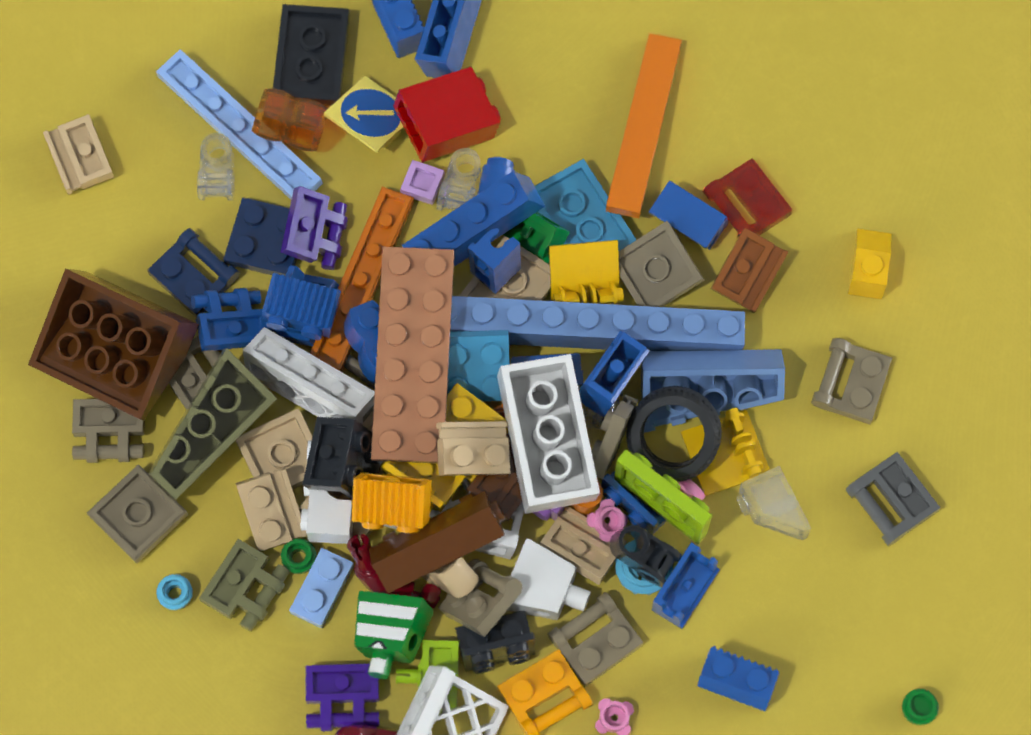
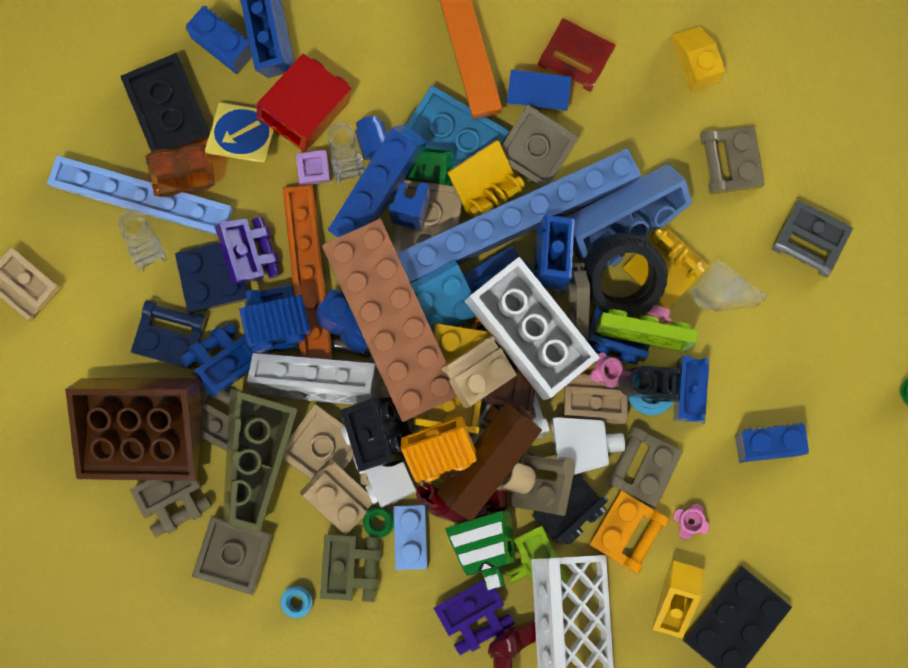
camera: 30 degrees left, 10 degrees up
dark orange plate [710,228,788,313] -> none

